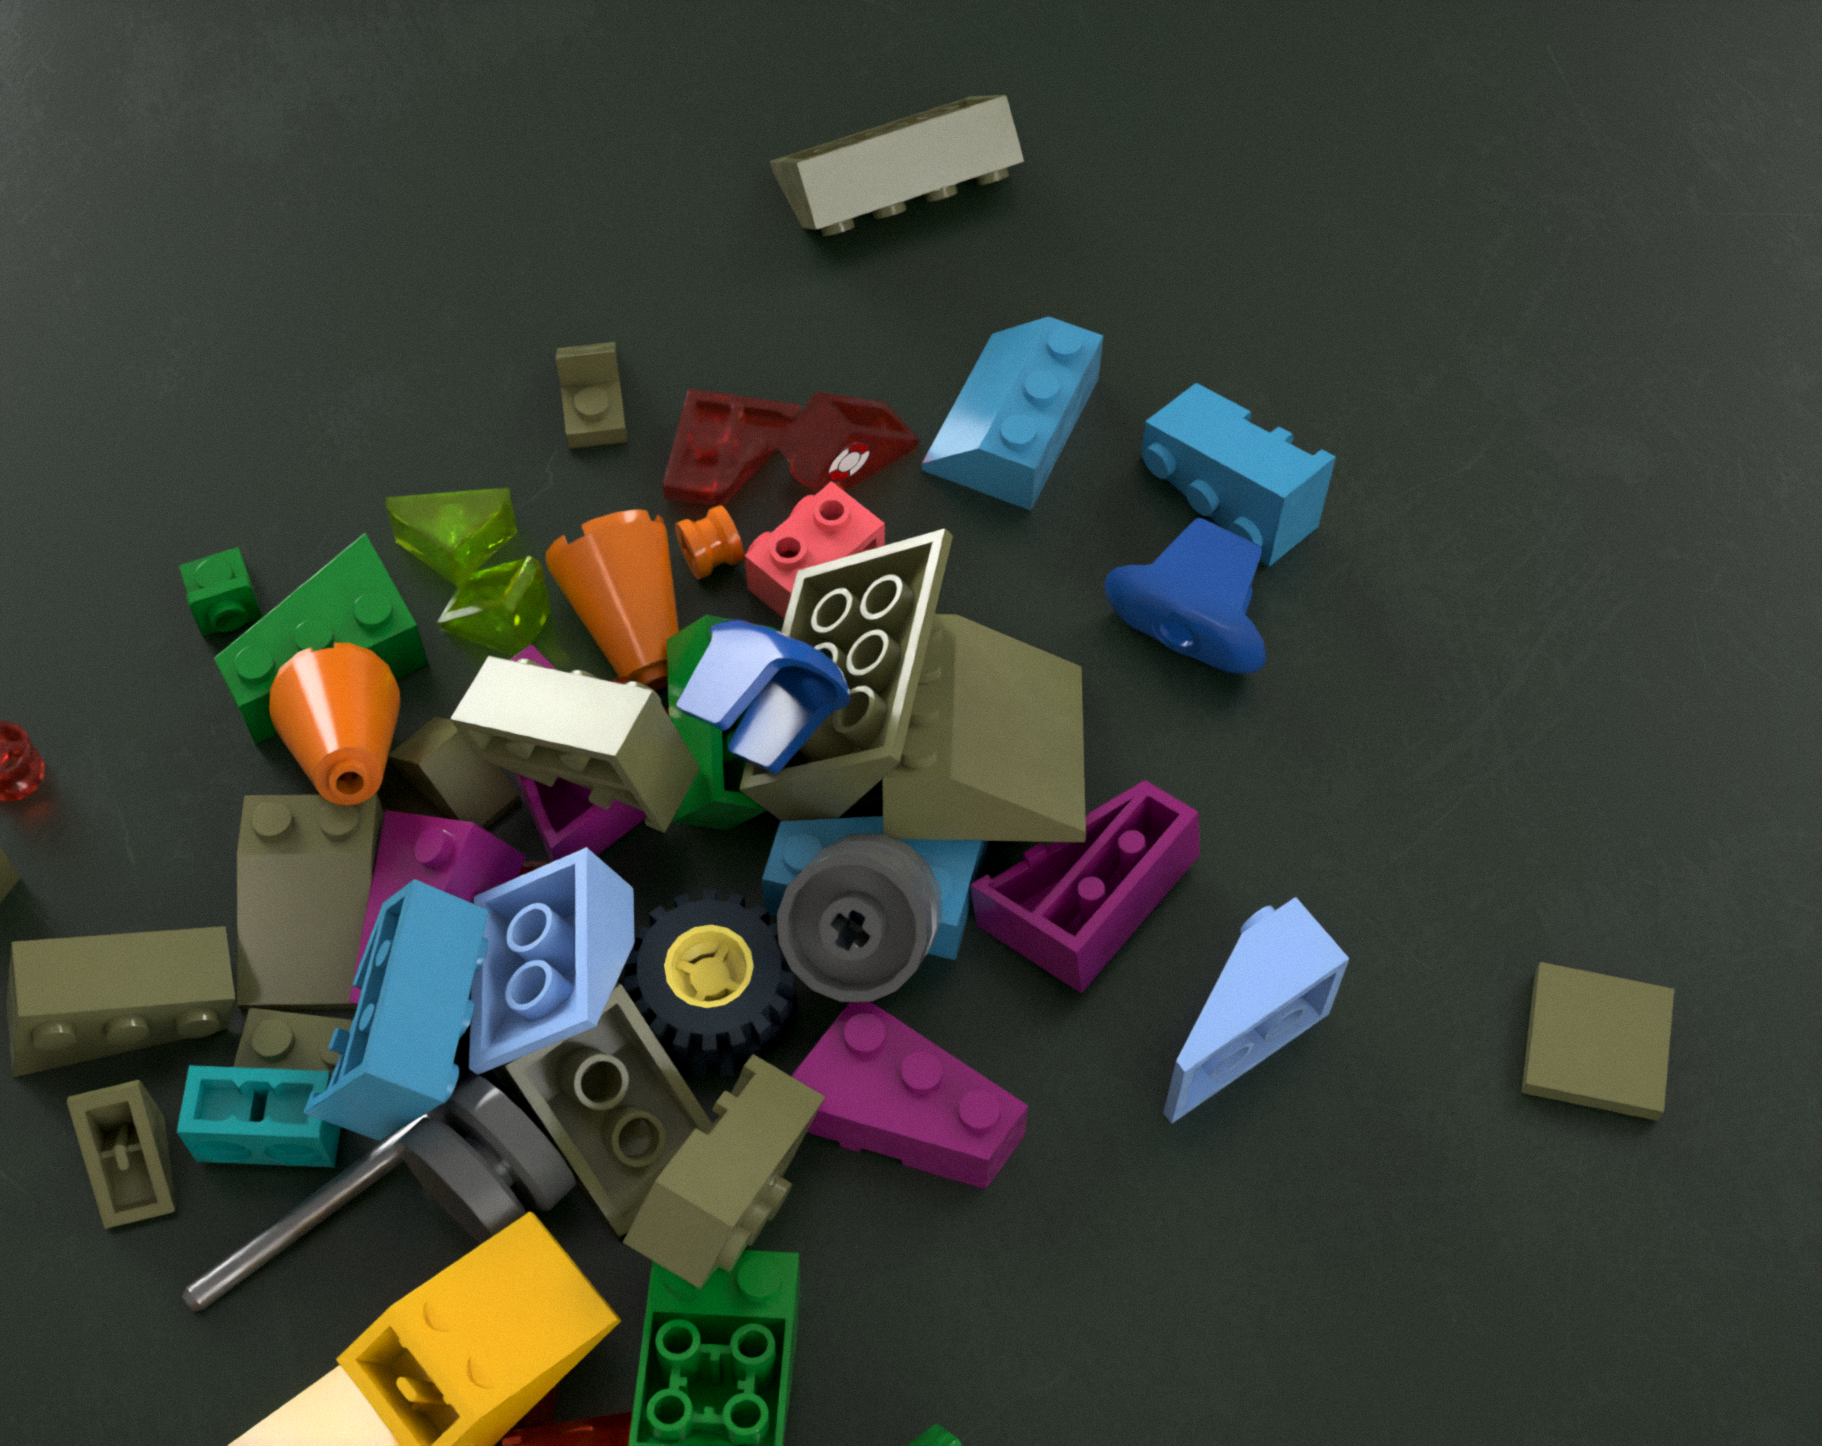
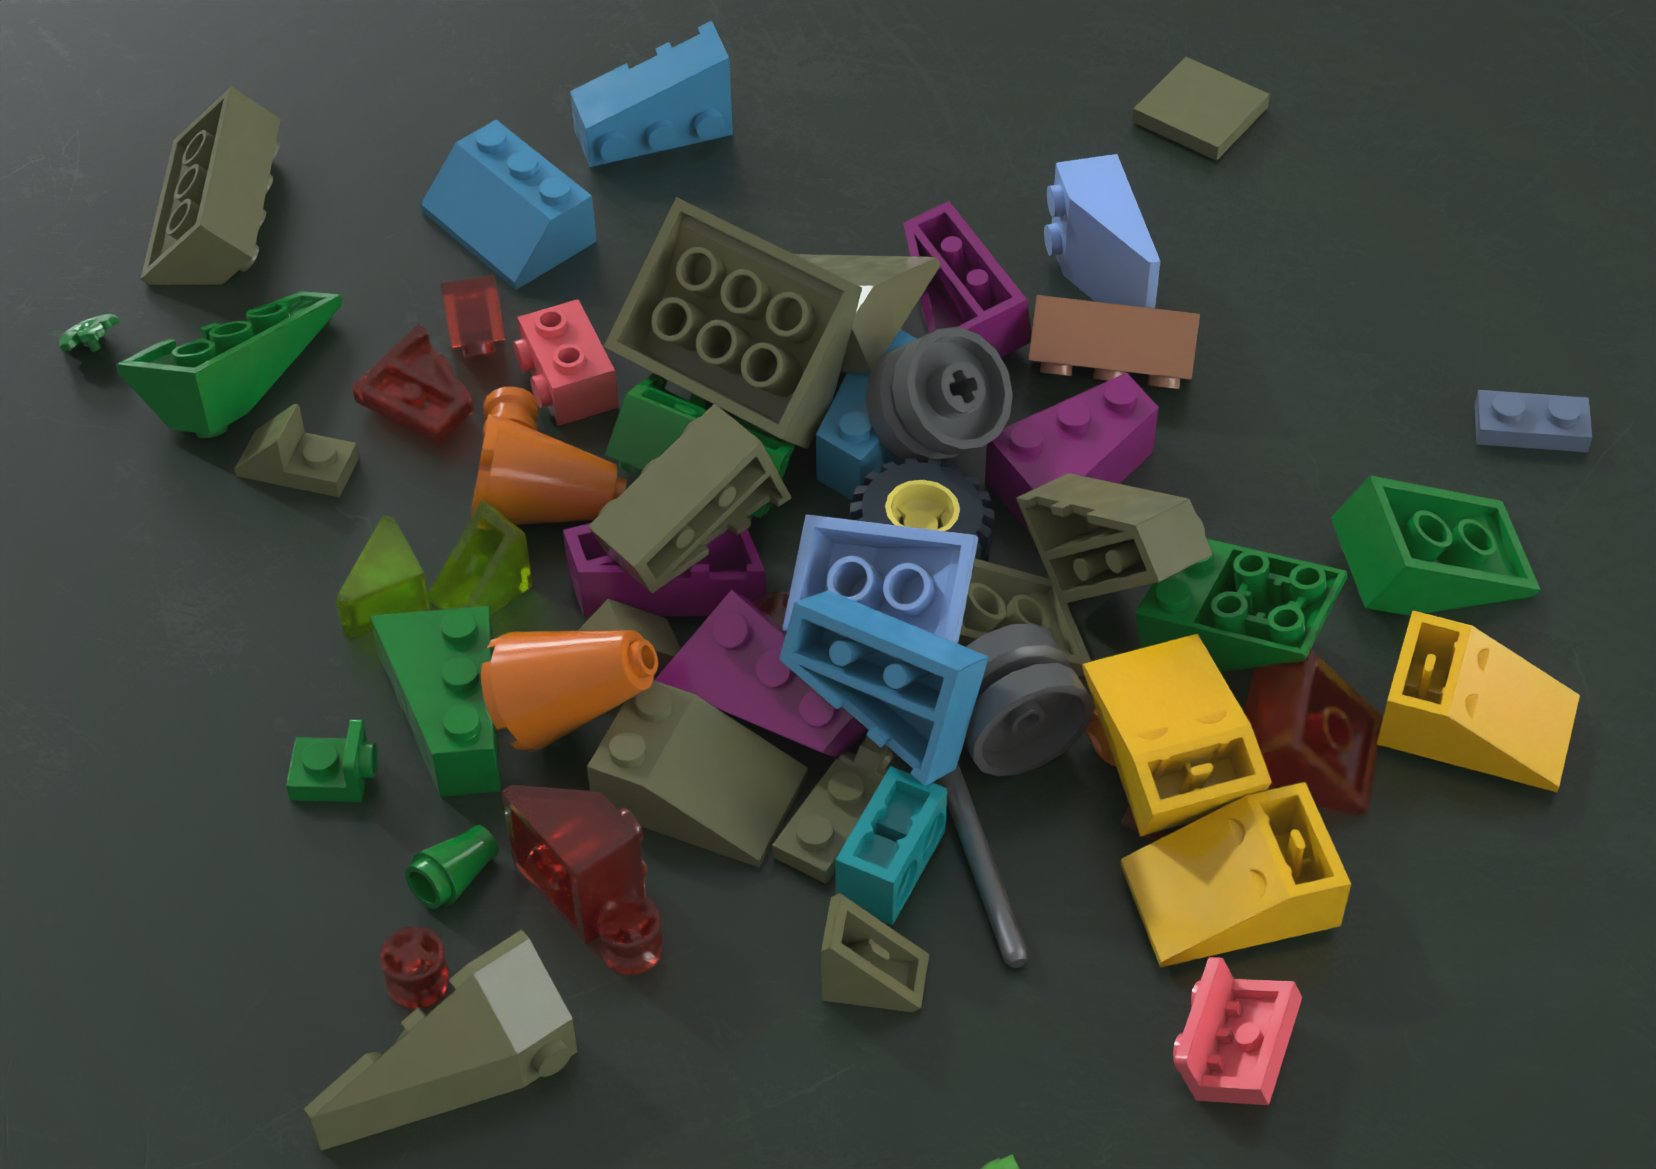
camera: 65 degrees left, 10 degrees down
olive wedge [6,926,235,1077] -> none
piece [677,619,851,774] -> none
blue piece [1104,518,1266,675] -> none
none -> green plant [57,314,120,352]
none -> green wedge [116,291,343,438]
none -> green cone [405,825,499,909]
none -> clear red slope [501,785,647,944]
none -> clear red wheel [597,893,663,975]
none -> nougat brick [1029,295,1200,389]

